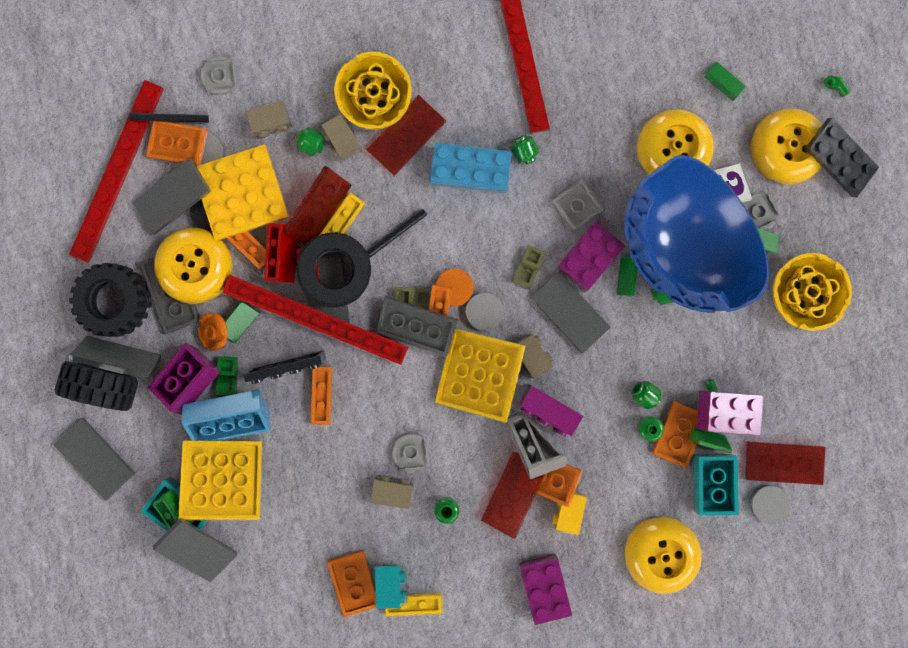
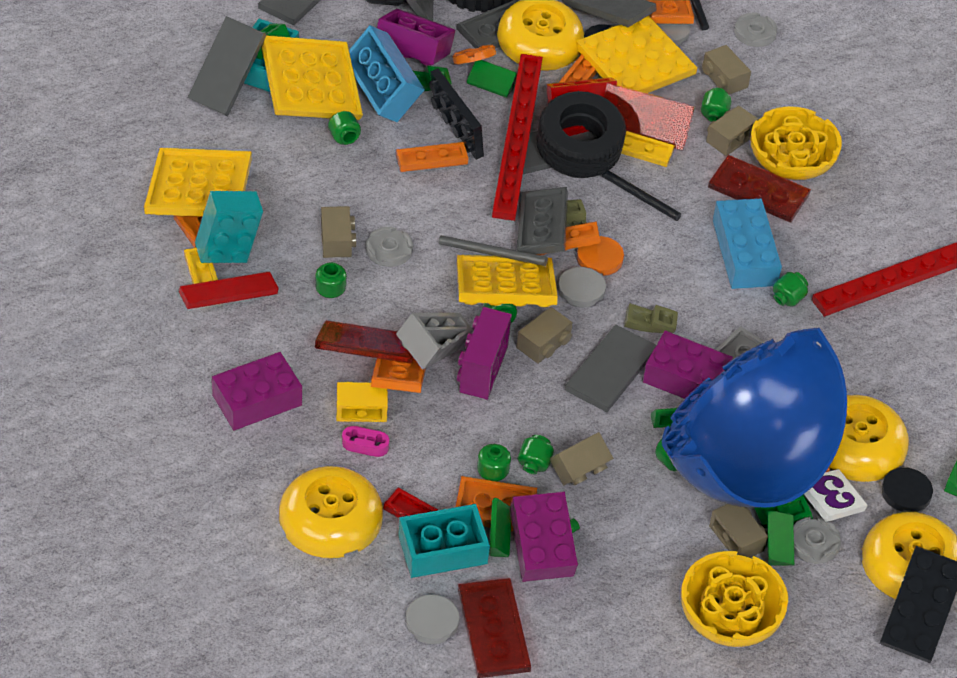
camera: 70 degrees right, 40 degrees down
none -> yellow plate [144,148,252,217]
none -> red tile [179,271,279,309]
none -> green head [328,111,361,145]
none -> dark pink beam [342,426,389,457]
none -> red tile [383,487,438,518]
none -> dark grey axle [439,235,548,266]
none -> dark tan brick [550,432,614,486]
none -> black tile [882,468,933,512]

